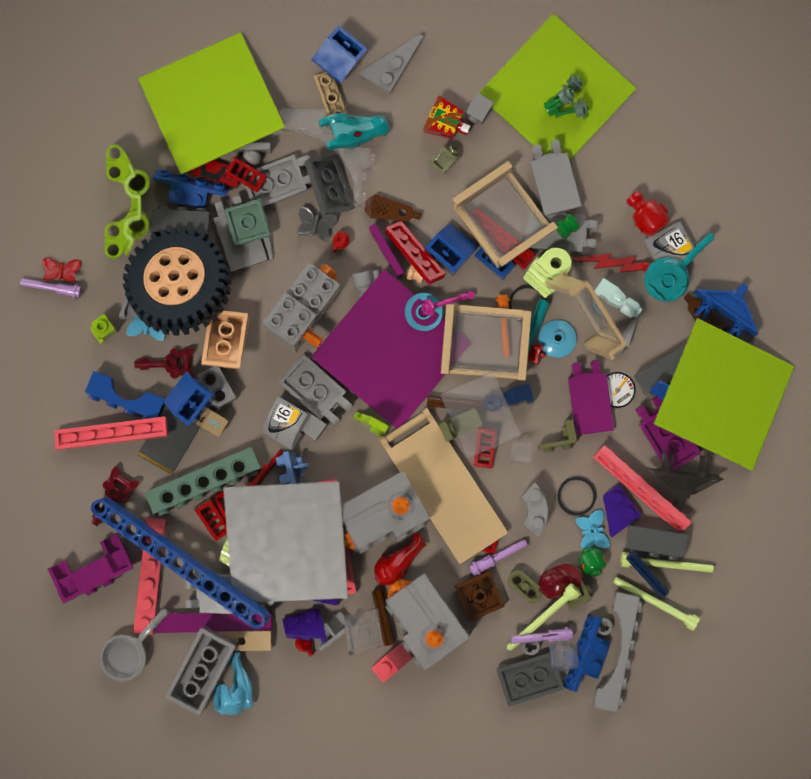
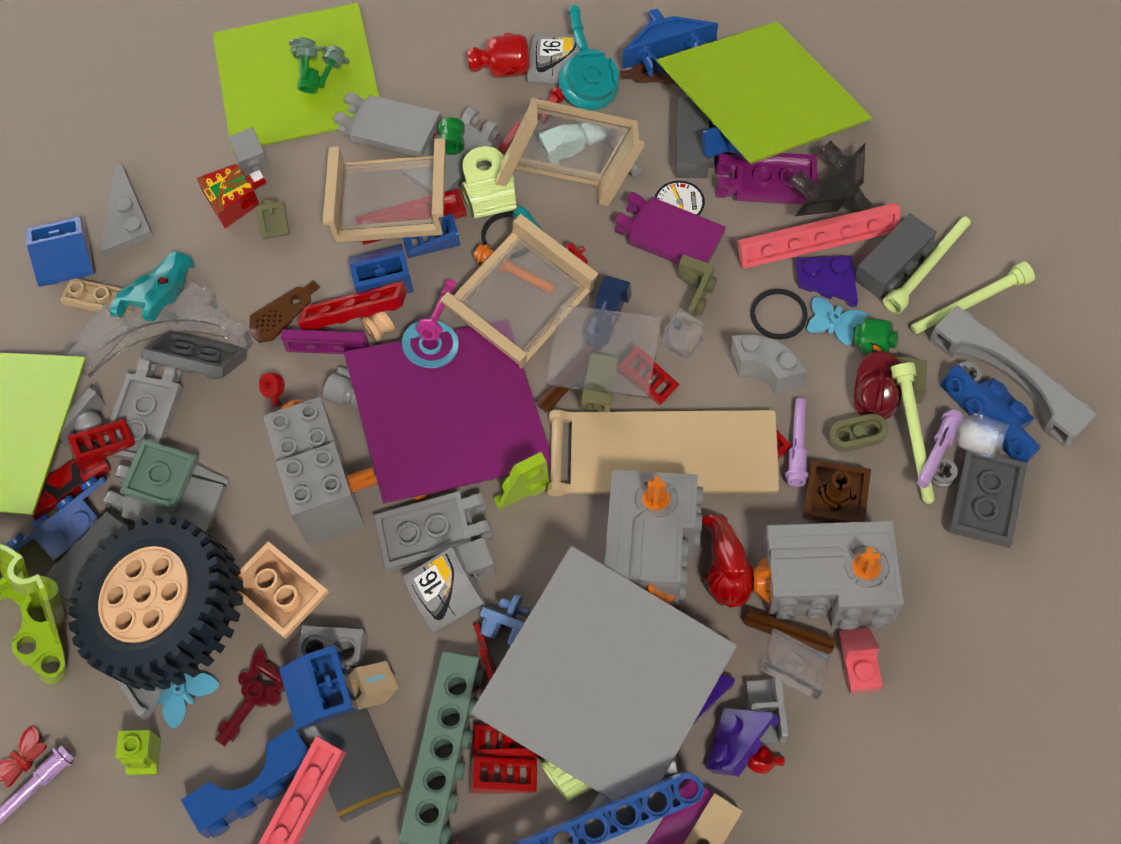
camera: 50 degrees left, 20 degrees down
dark grey piece [297,207,337,242] -> none
medium azure dish [538,320,577,358] -> none
dark blue axle [626,552,669,598] -> none

